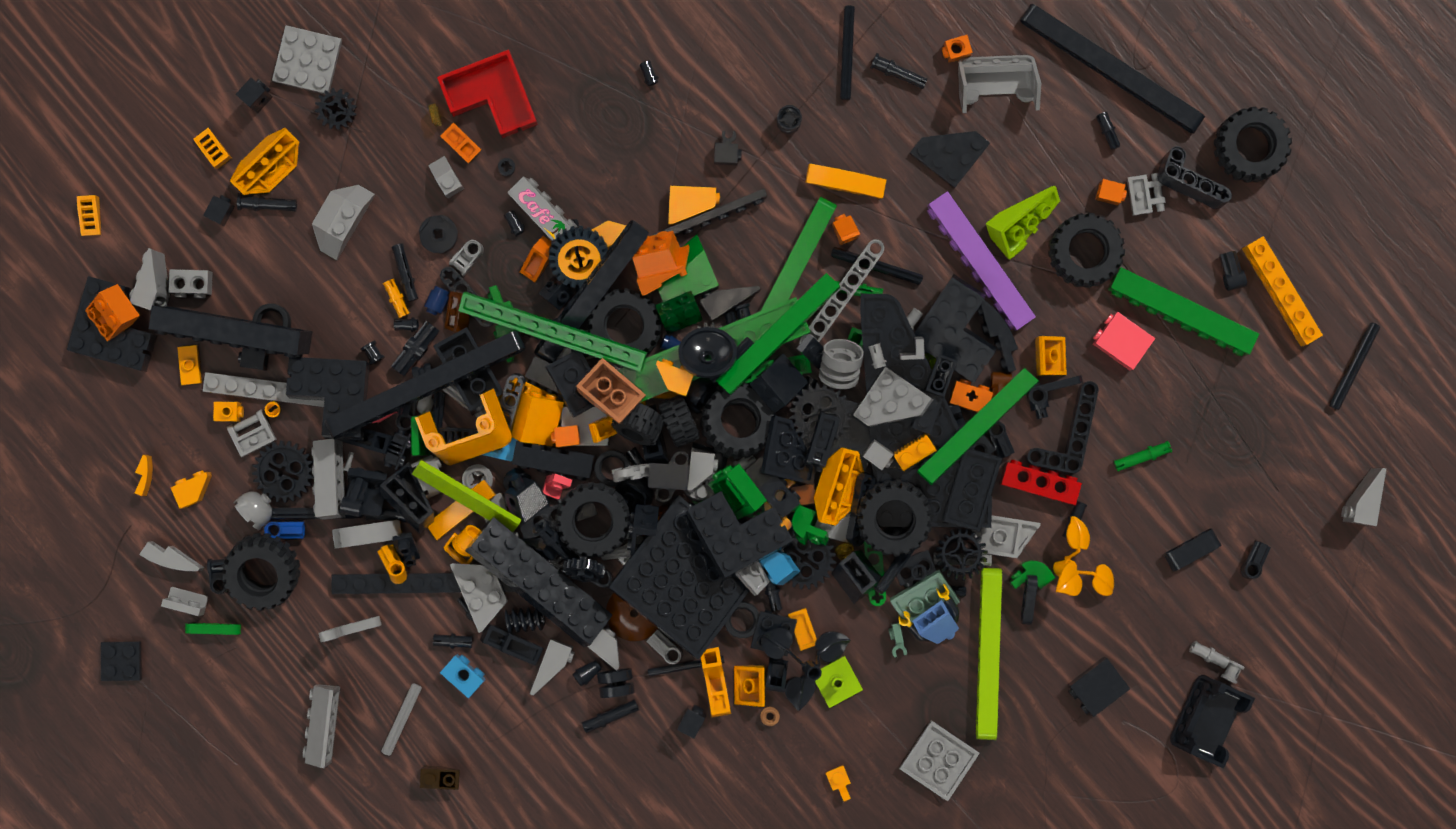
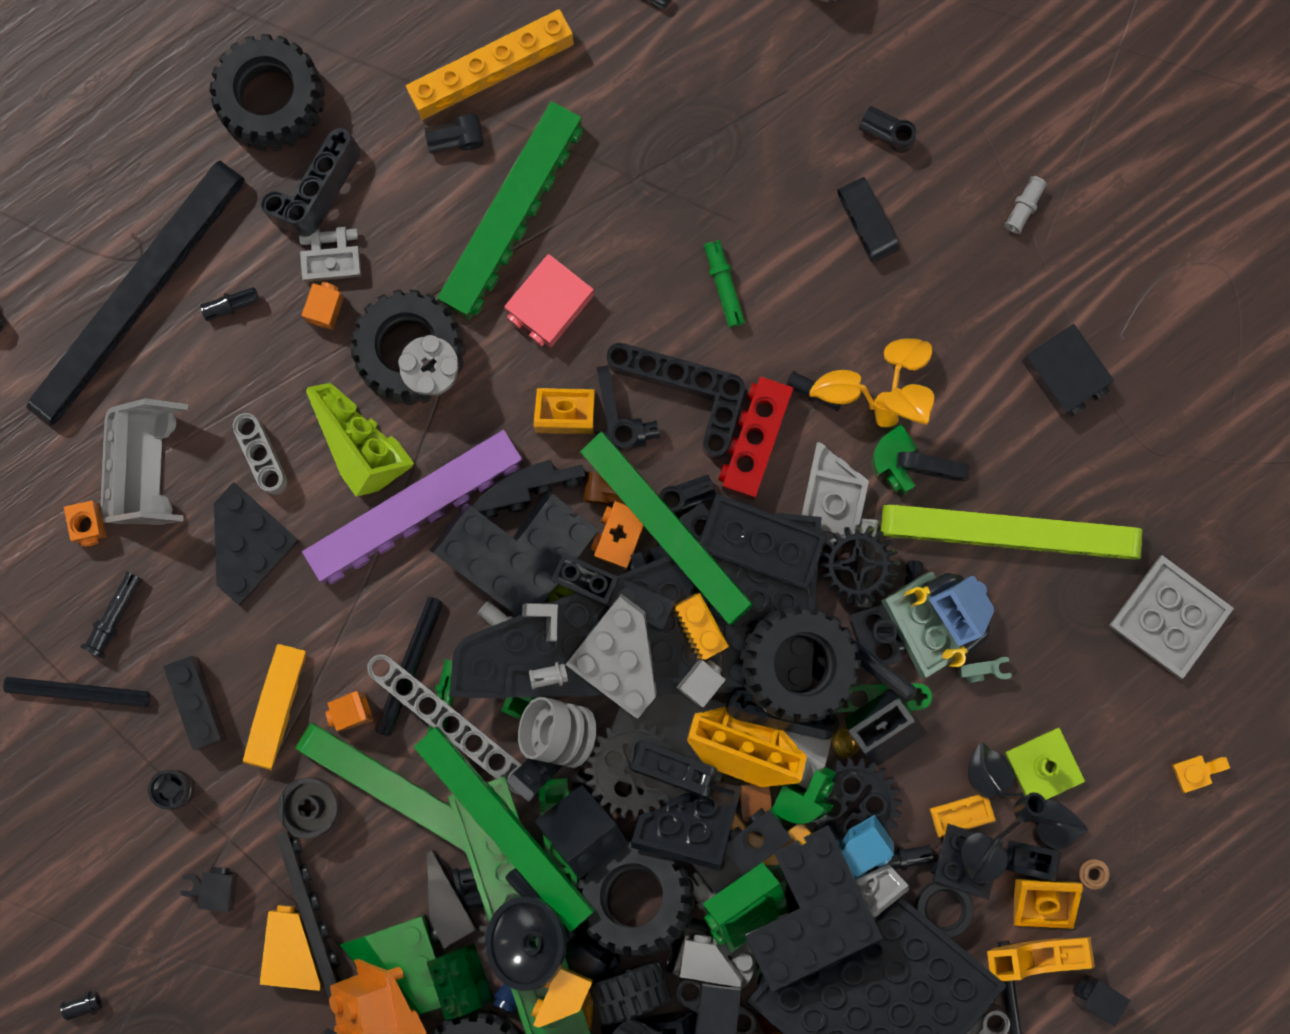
camera: 85 degrees left, 5 degrees down
black windscreen [1170,675,1255,768] -> none
light grey bush [1220,660,1245,684] -> none
none -> black brick [163,656,227,750]
none -> light grey beam [233,413,288,495]
none -> black brick [277,777,342,838]
none -> light grey plate [398,335,459,396]

